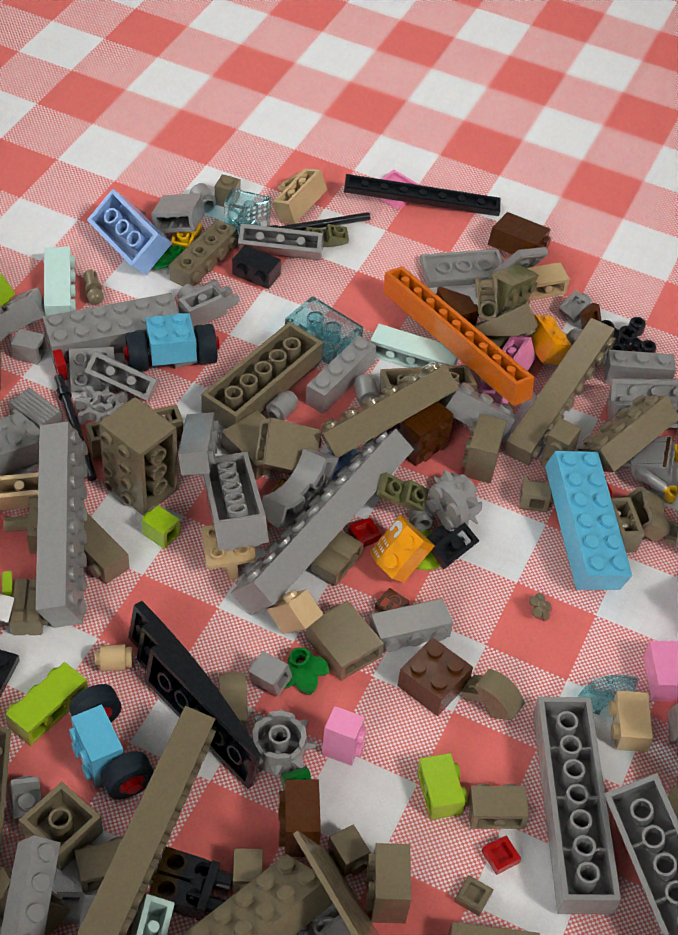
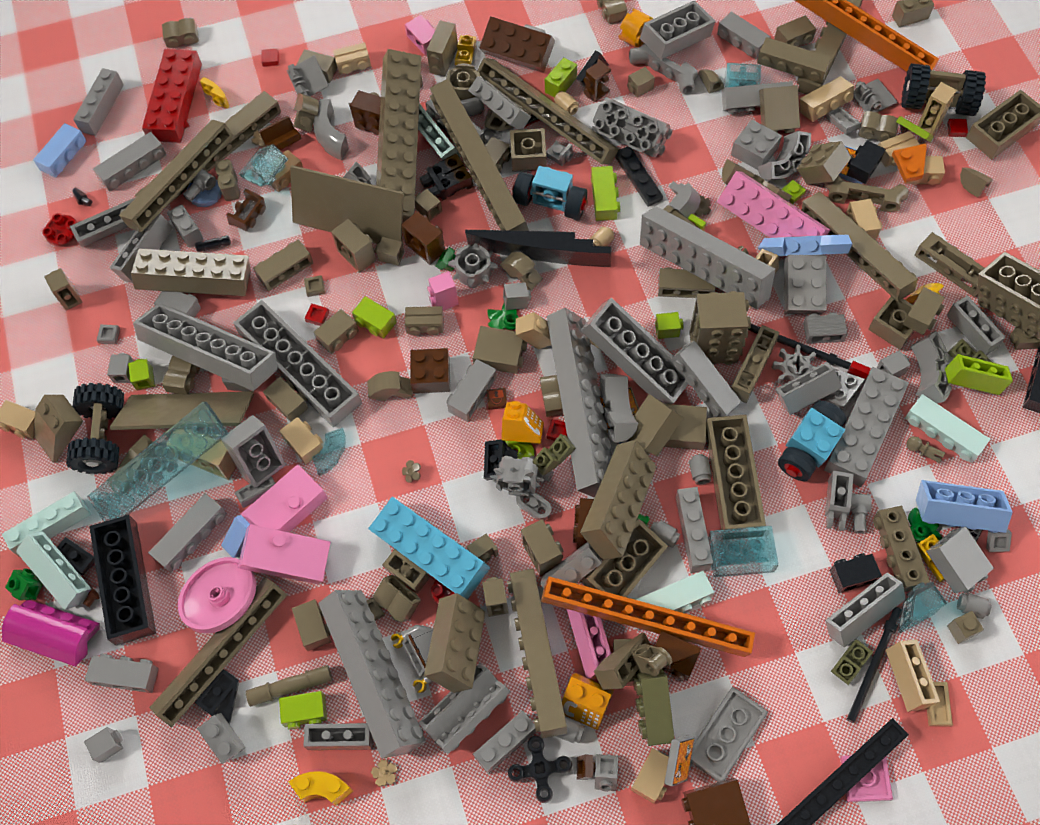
camera: 145 degrees right, 15 degrees up
none -> dark tan brick [263,377,309,422]
none -> dark tan brick [405,306,444,336]

